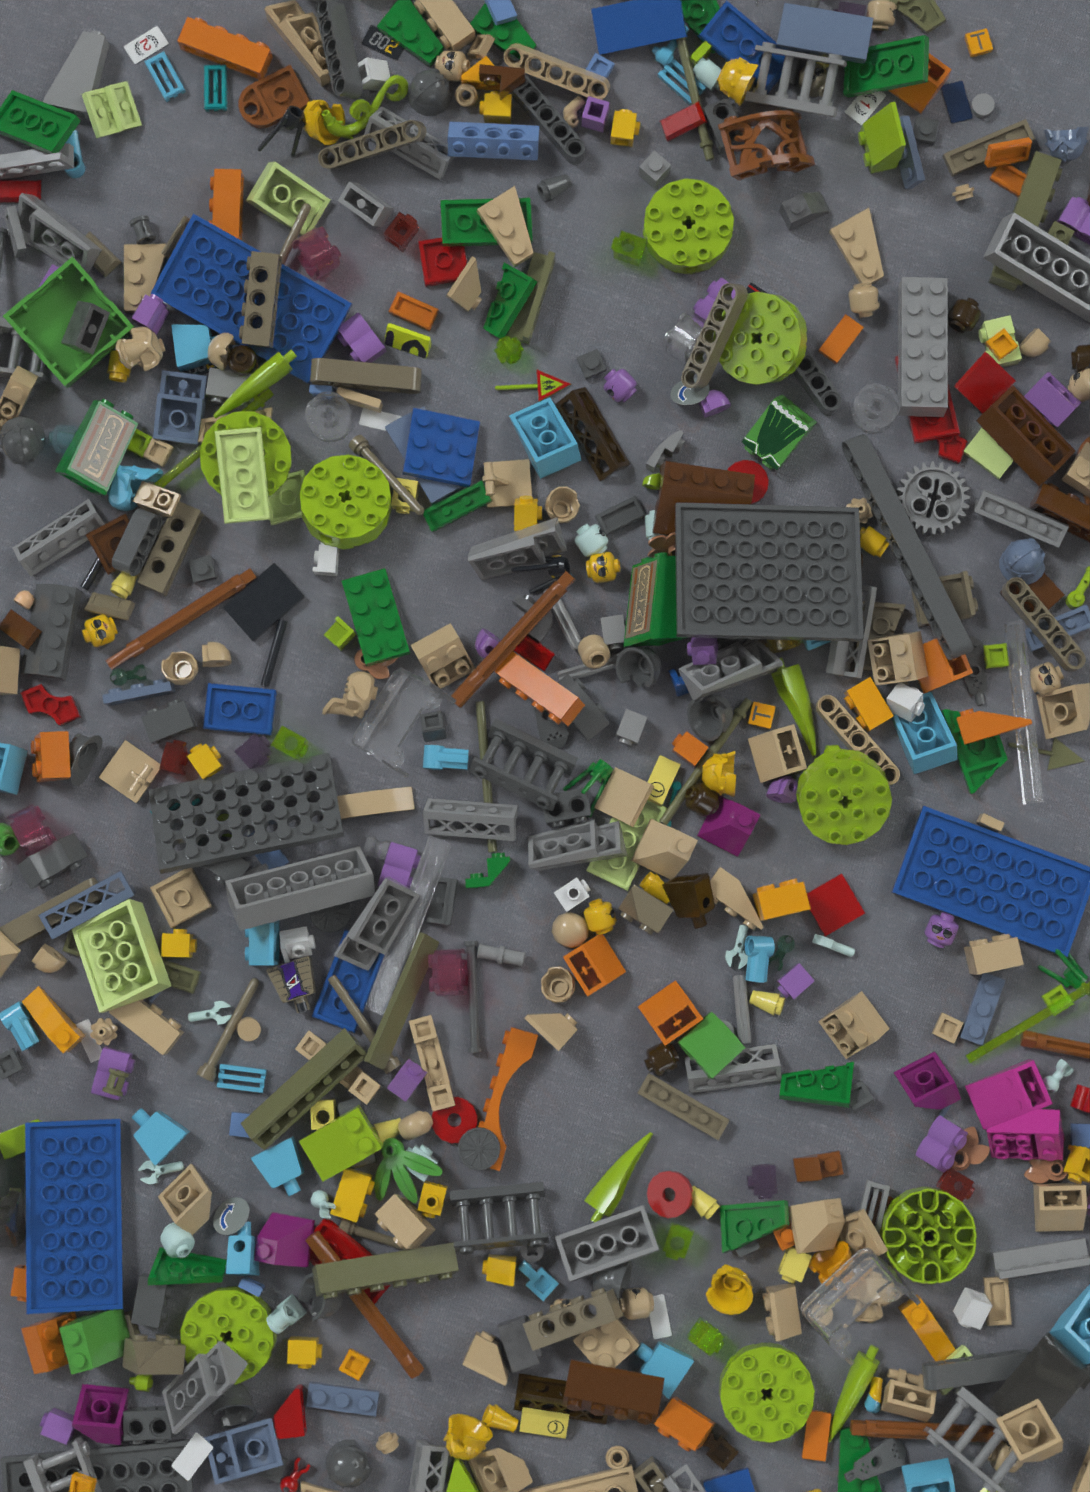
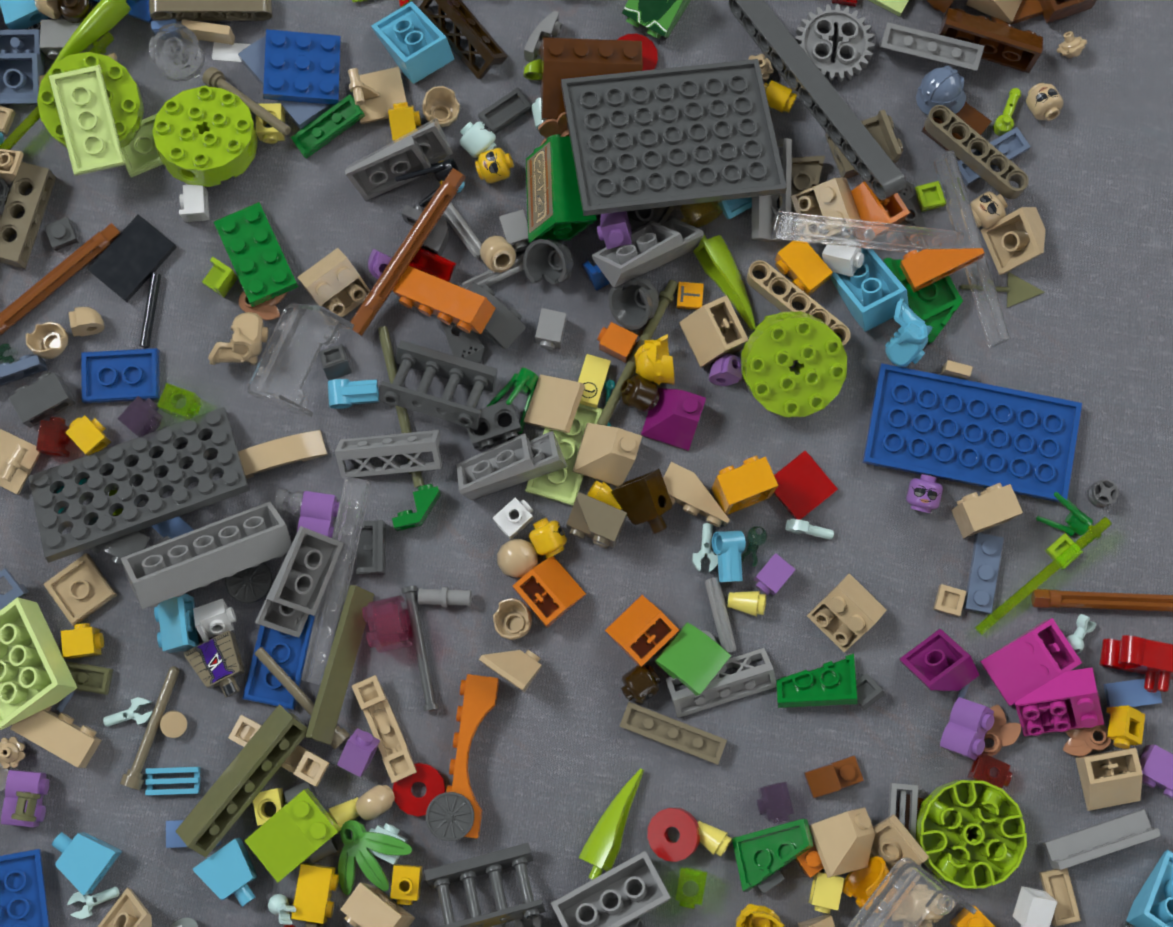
camera: 15 degrees left, 5 degrees down
none -> clear tile [772,211,966,253]
none -> medium azure head [885,298,933,367]

